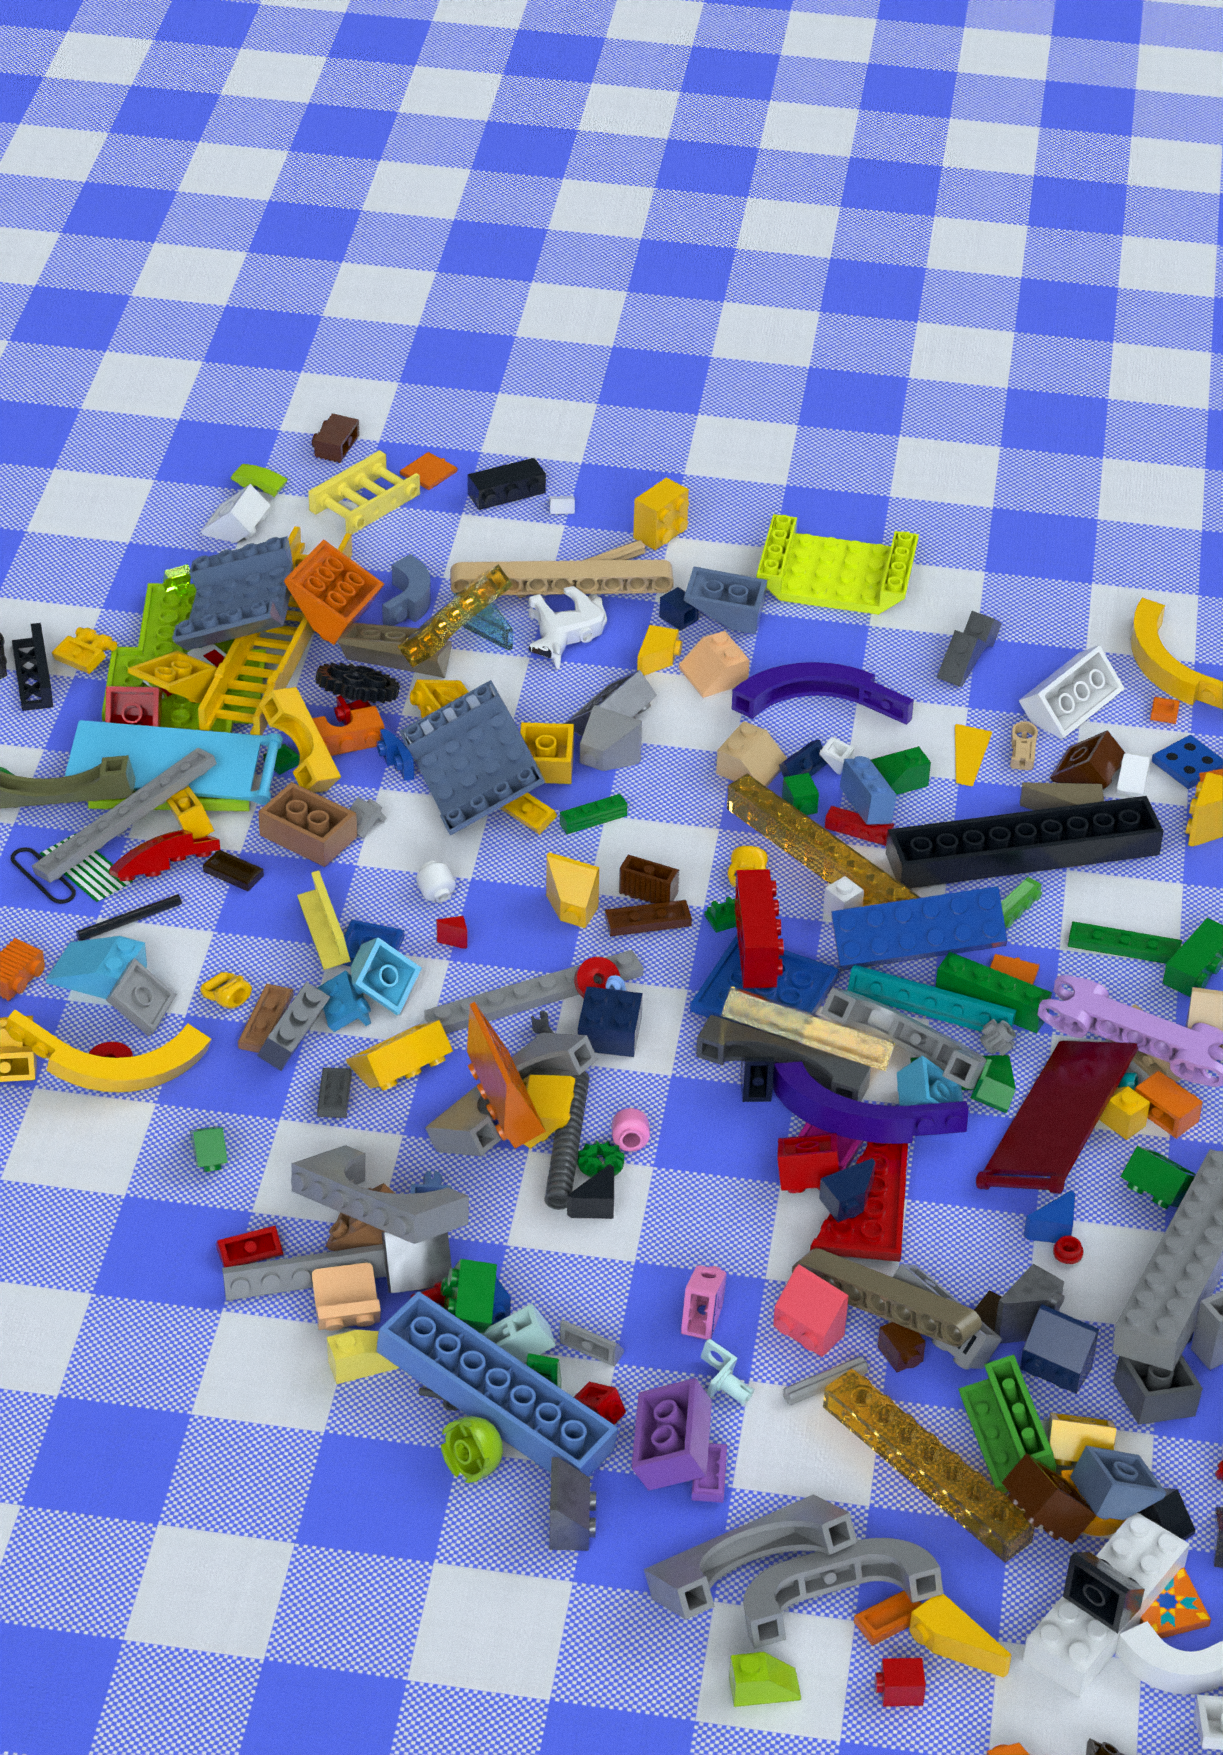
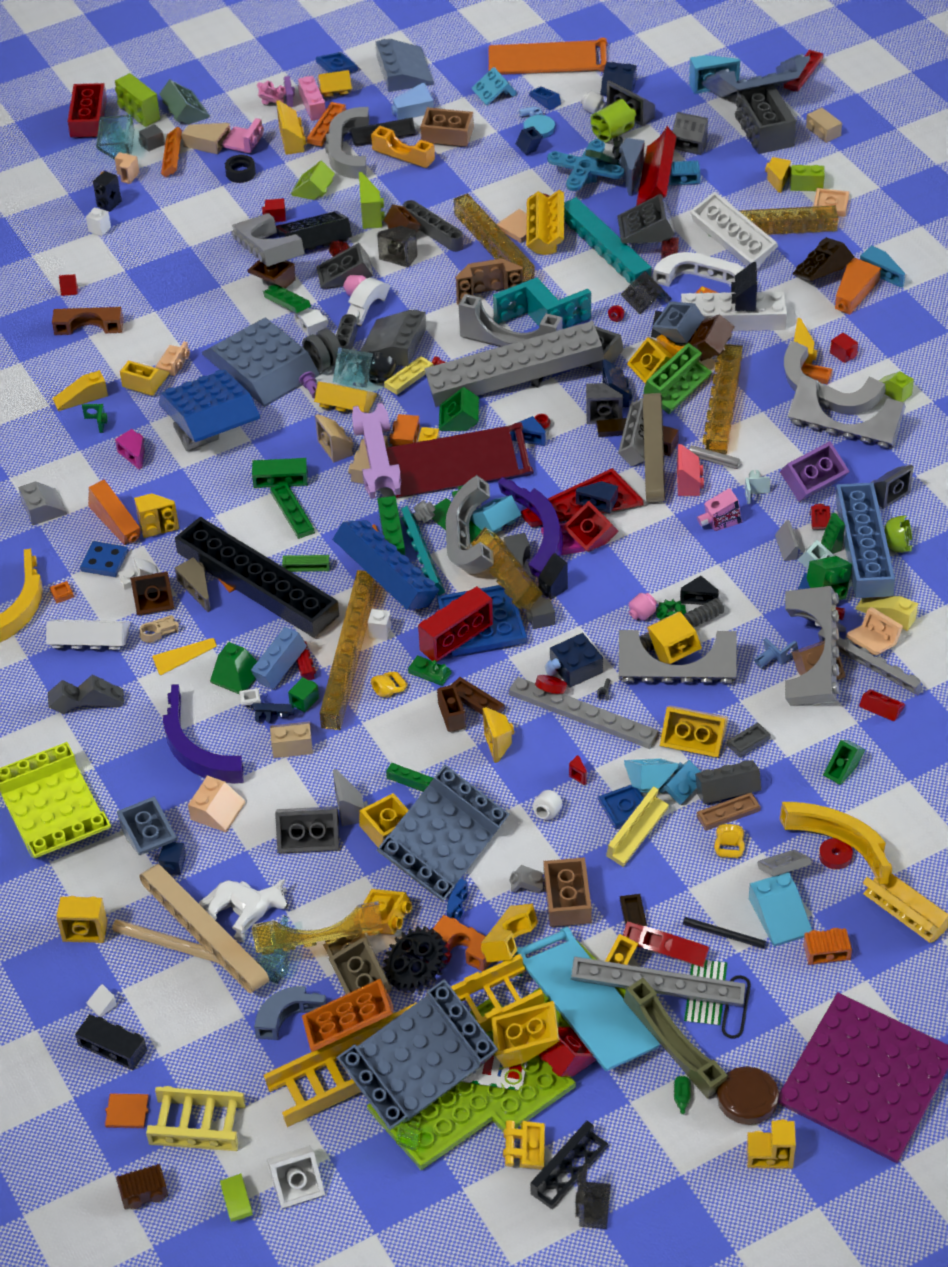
camera: 125 degrees left, 5 degrees up
orange slope [467,1001,546,1149] -> none
yellow slope [637,625,682,676] -> none

